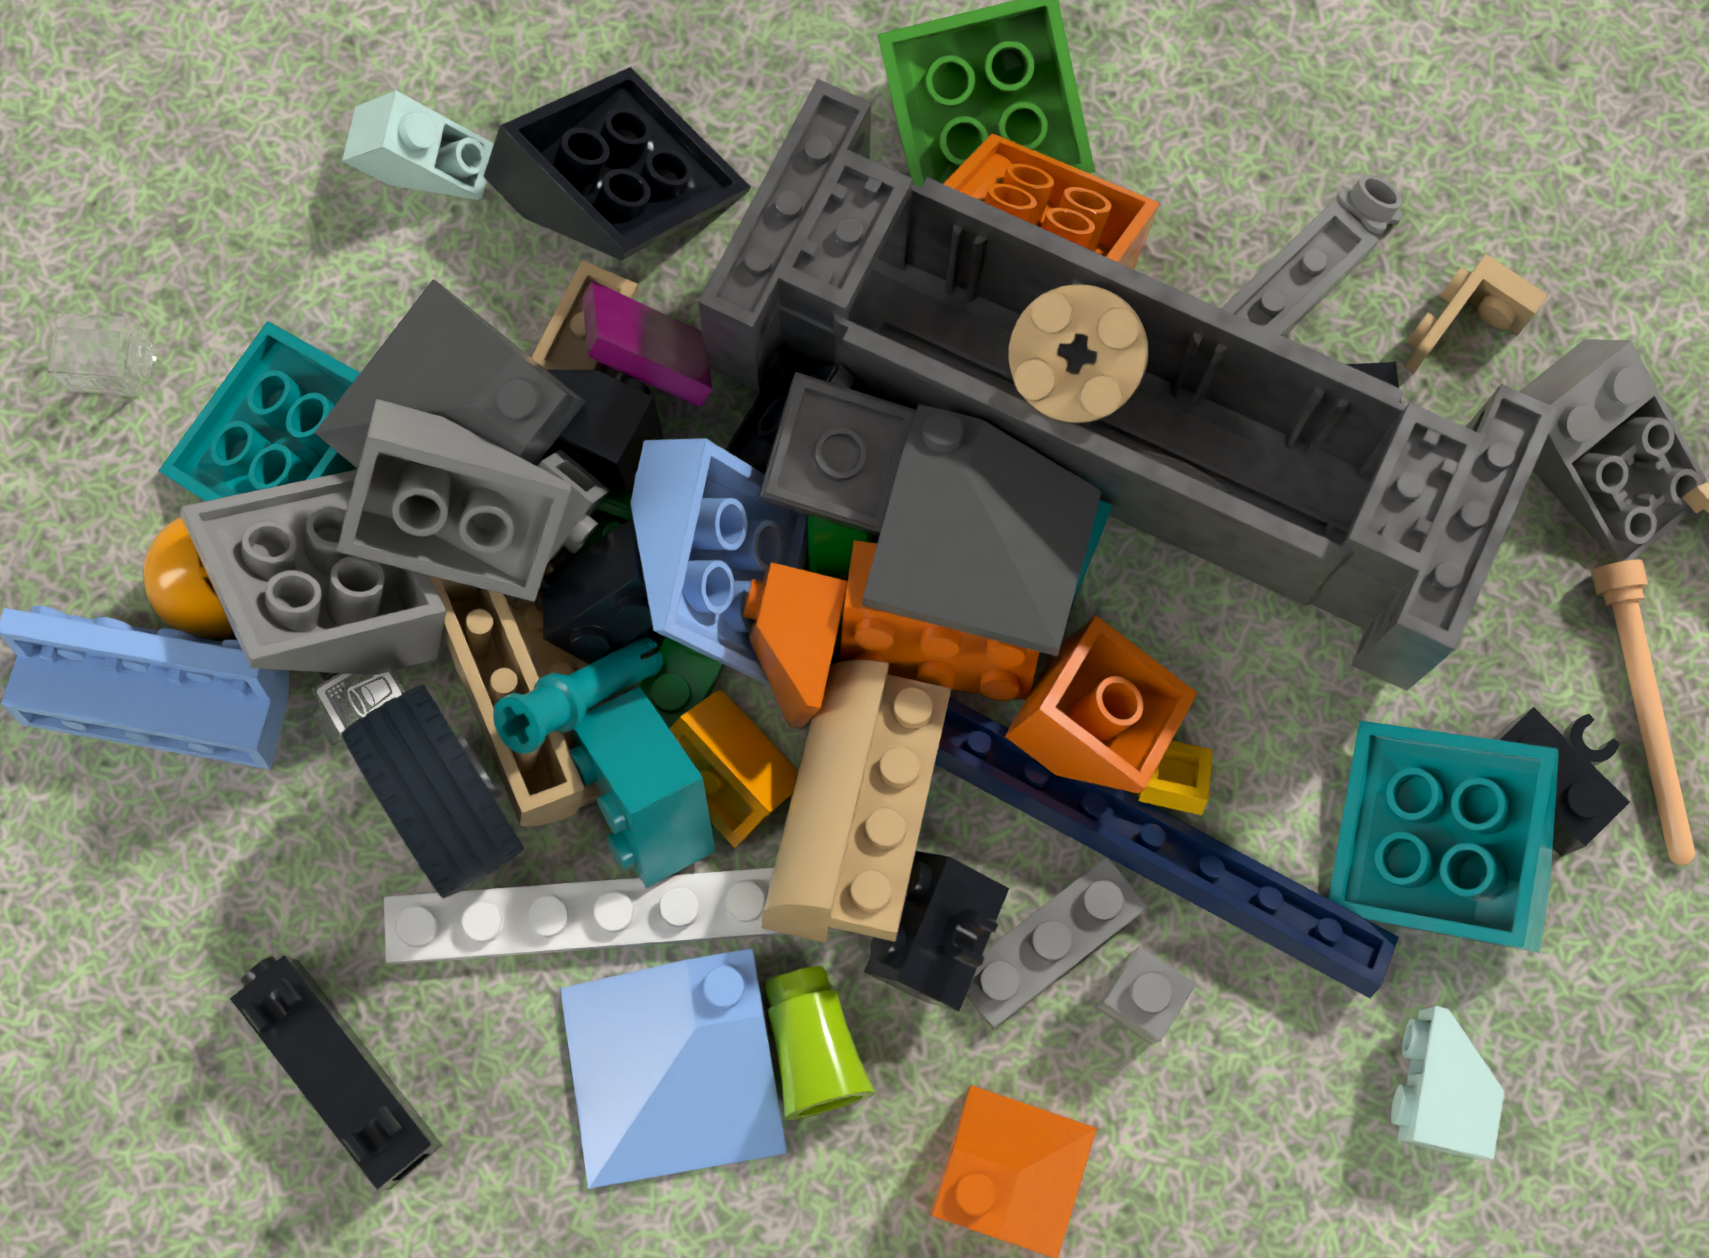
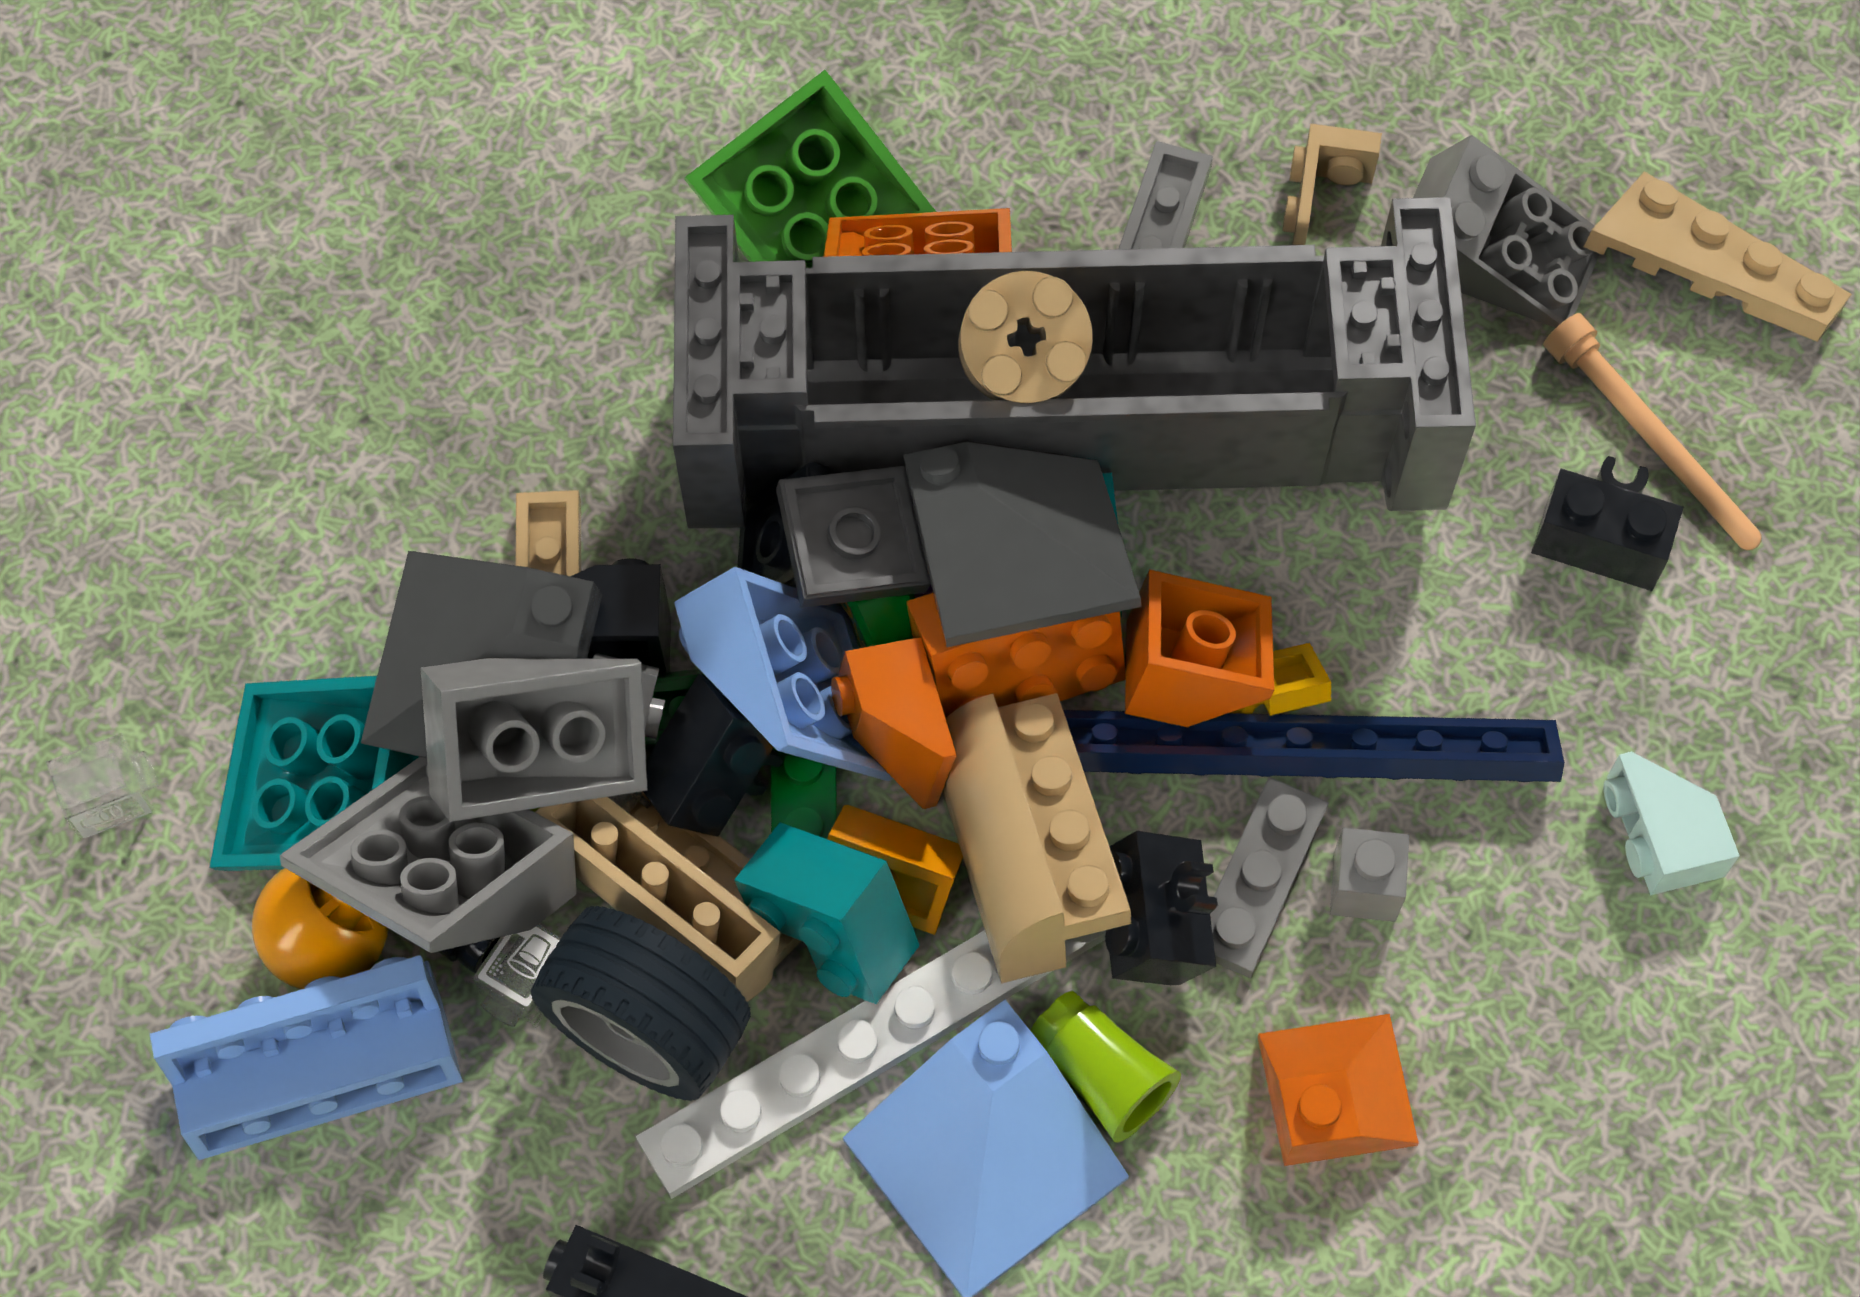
camera: 25 degrees left, 10 degrees down
light aqua slope [342,90,494,200] -> none
black slope [483,67,751,261] -> none
teal pin [493,636,663,754] -> none
magenta tile [582,280,713,406] -> none
teal slope [1328,720,1559,953] -> none
light grey plate [1336,175,1402,234] -> none

